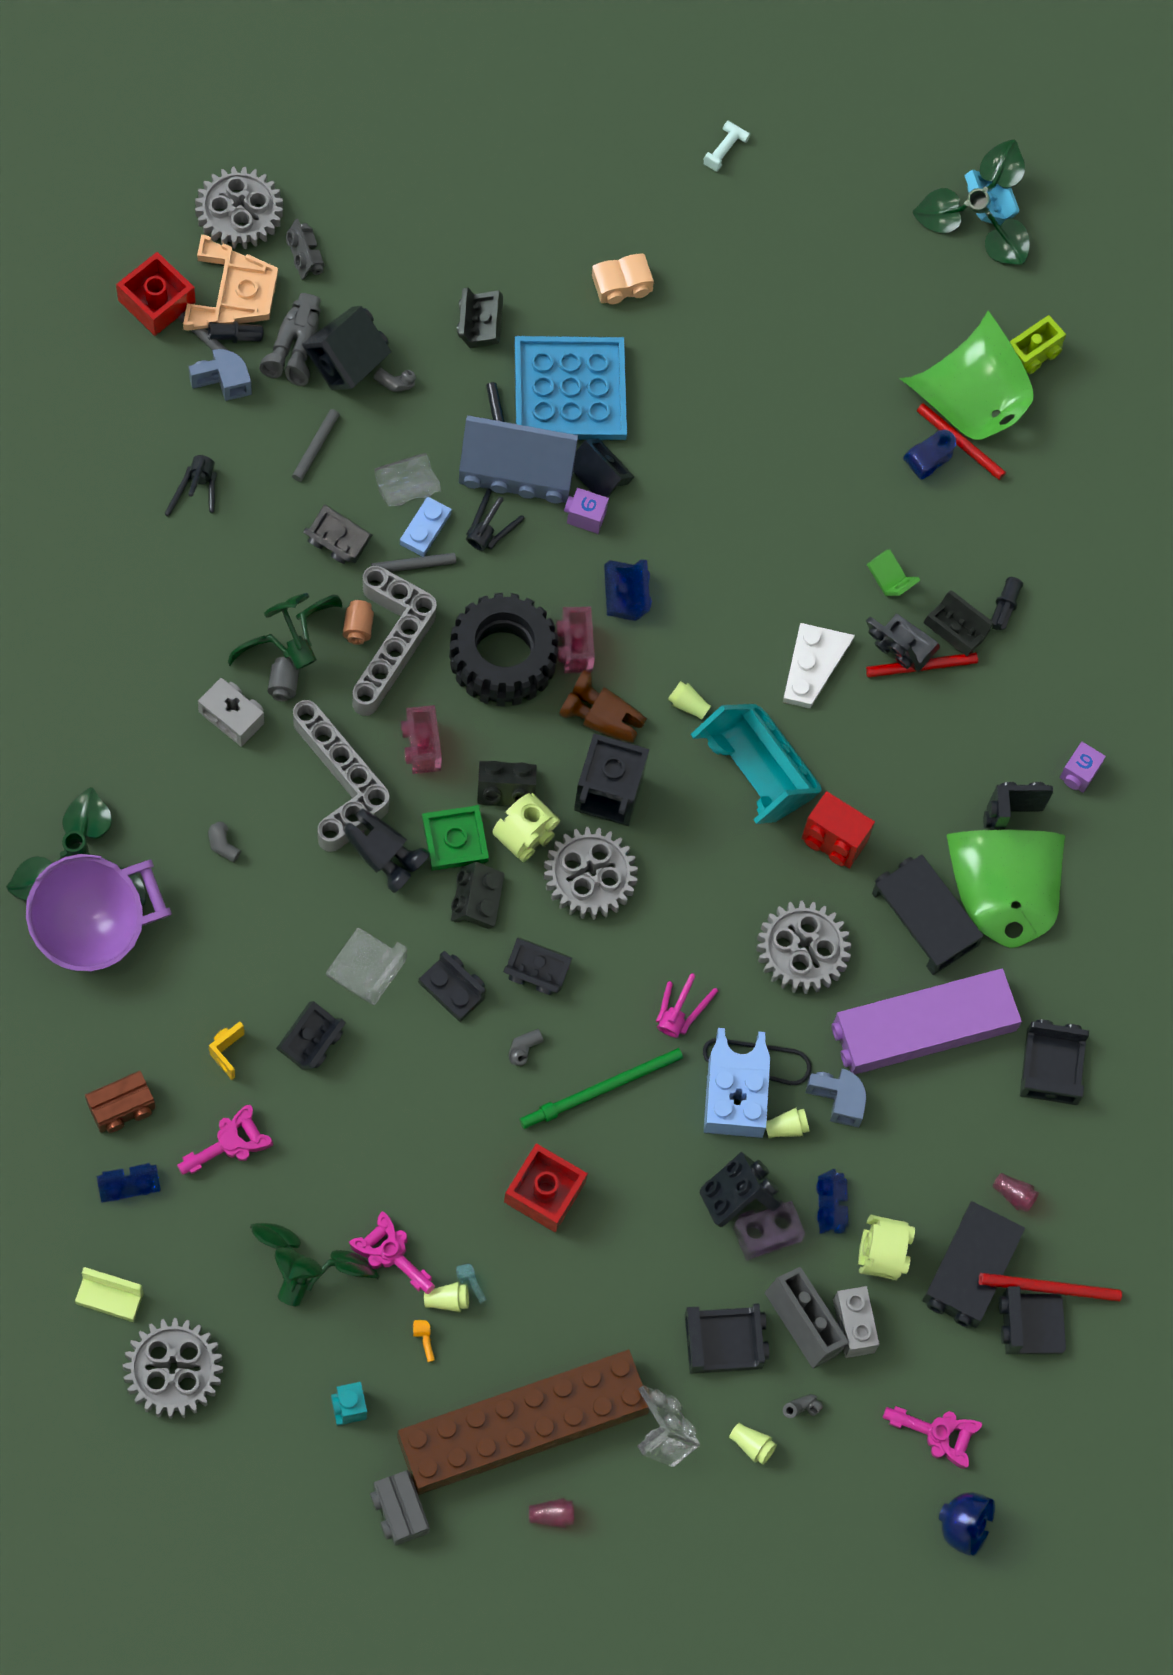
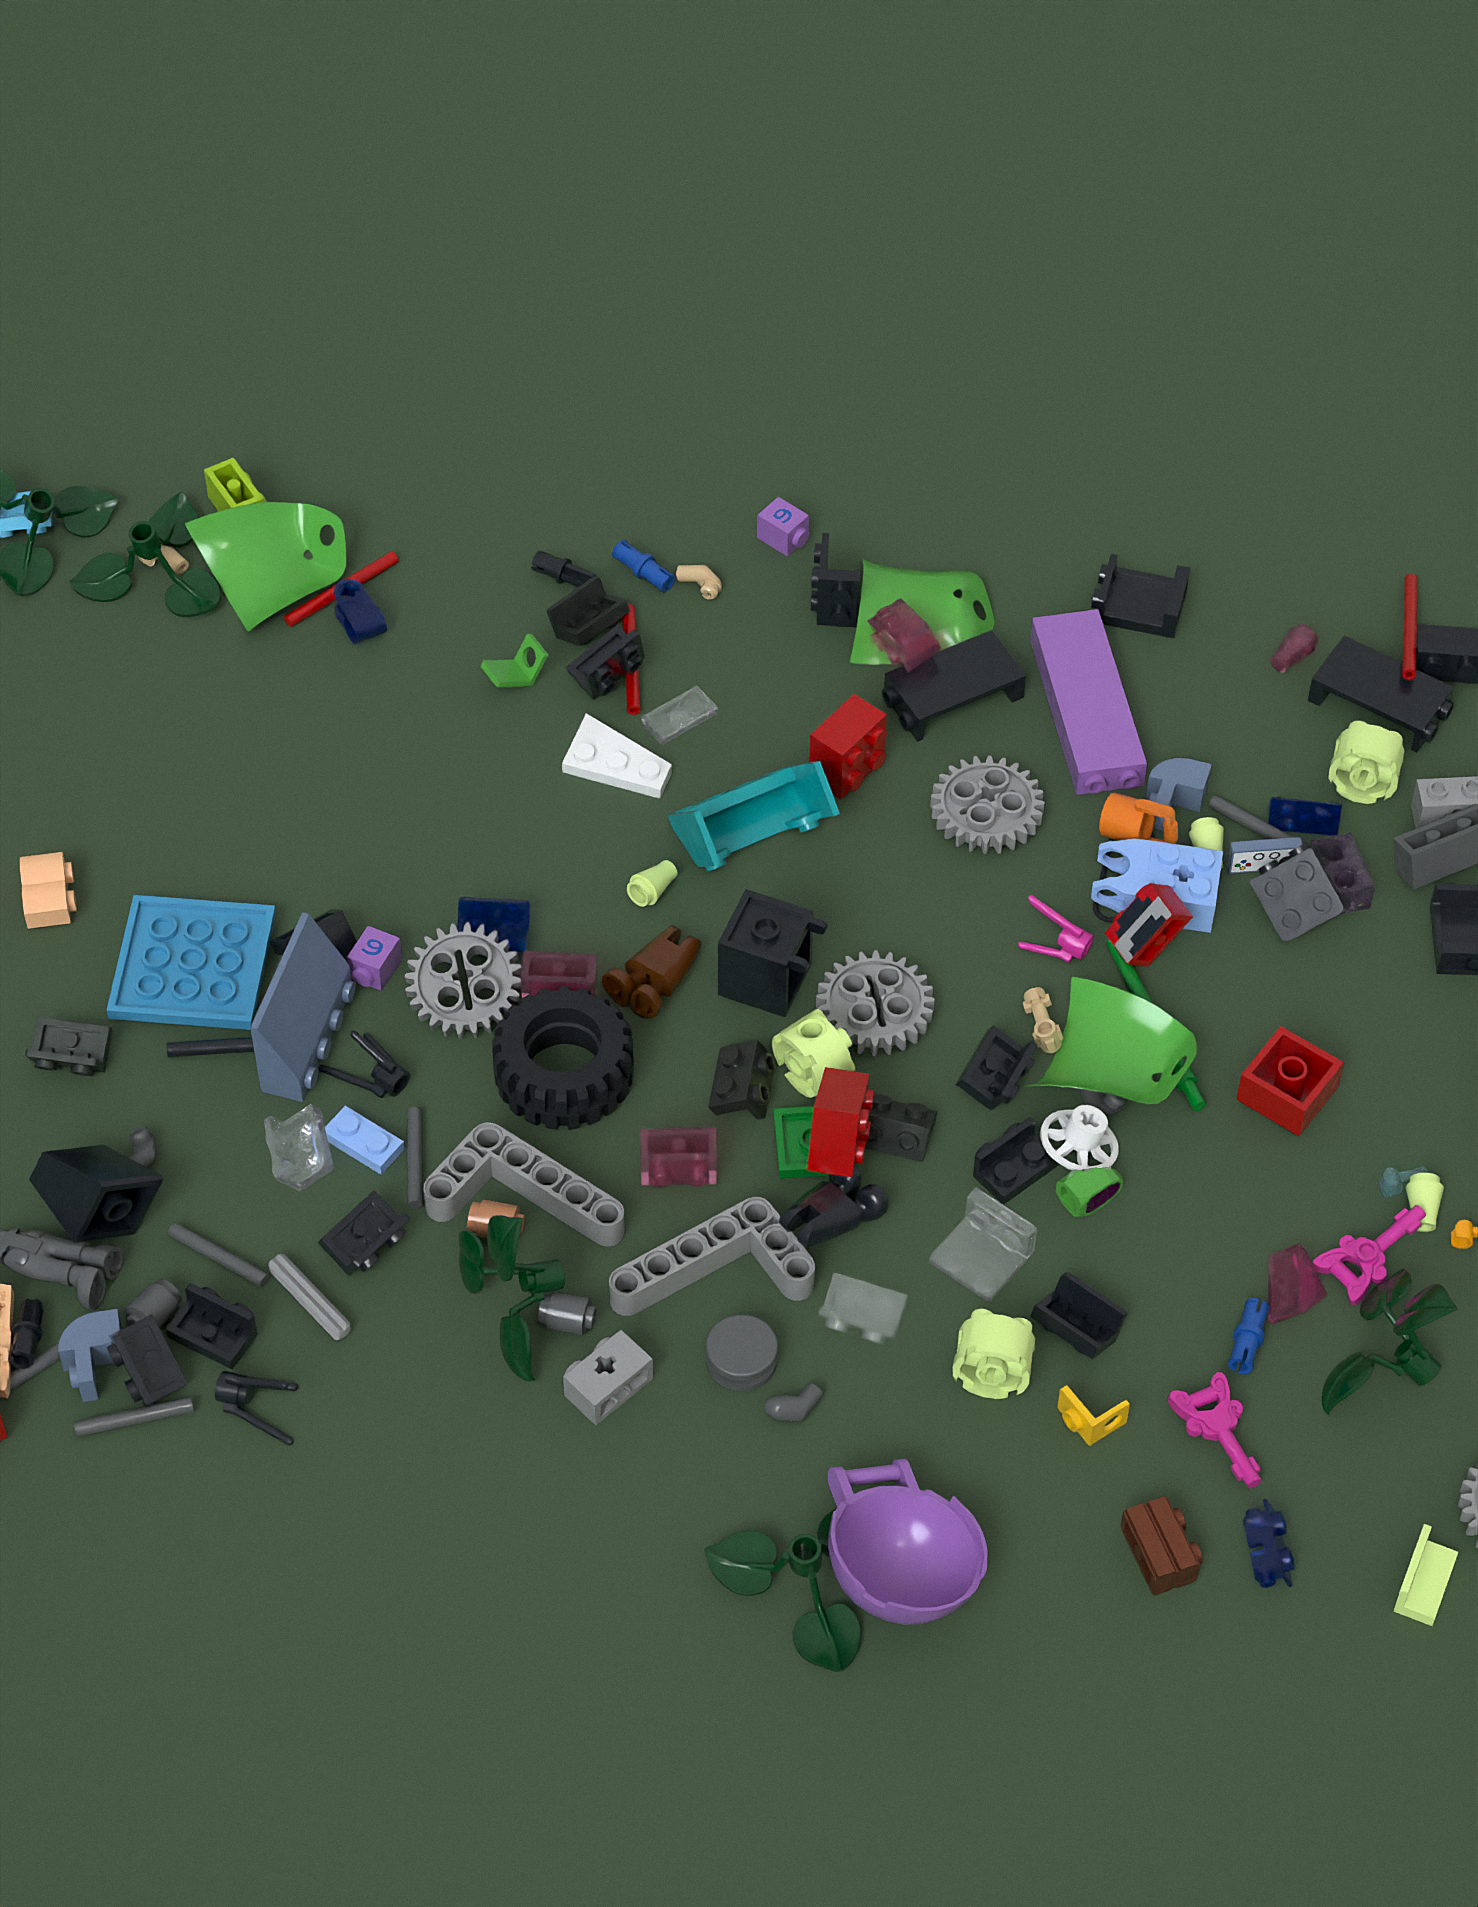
camera: 75 degrees left, 15 degrees down
none -> dark green plant [69,492,221,617]
none -> dark grey bar [74,1397,194,1437]
none -> black bracket [107,1314,187,1407]
none -> dark grey brick [125,1279,182,1329]
none -> tan arm [138,545,189,575]
none -> black bracket [166,1283,258,1369]
none -> light grey axle [268,1254,351,1341]
none -> light grey gear [404,922,523,1039]
none -> blue pin [612,539,676,593]
none -> clear plate [642,686,717,745]
none -> tan arm [676,565,722,600]
none -> dark grey head [706,1314,778,1391]
none -> red brick [807,1067,875,1178]
none -> clear bracket [817,1273,908,1344]
none -> clear pink brick [867,598,942,672]
none -> yellowish green brick [953,1309,1035,1399]
none -> tan bar [1022,987,1063,1053]
none -> bright green piece [1024,977,1197,1104]
none -> white wheel [1040,1105,1119,1171]
none -> bright green rock [1055,1167,1123,1217]
none -> orange piece [1099,792,1178,844]
none -> brick [1105,883,1193,966]
none -> dark grey bar [1209,795,1304,844]
none -> tile [1227,837,1302,874]
none -> blue pin [1228,1298,1270,1374]
none -> clear pink slope [1269,1243,1327,1324]

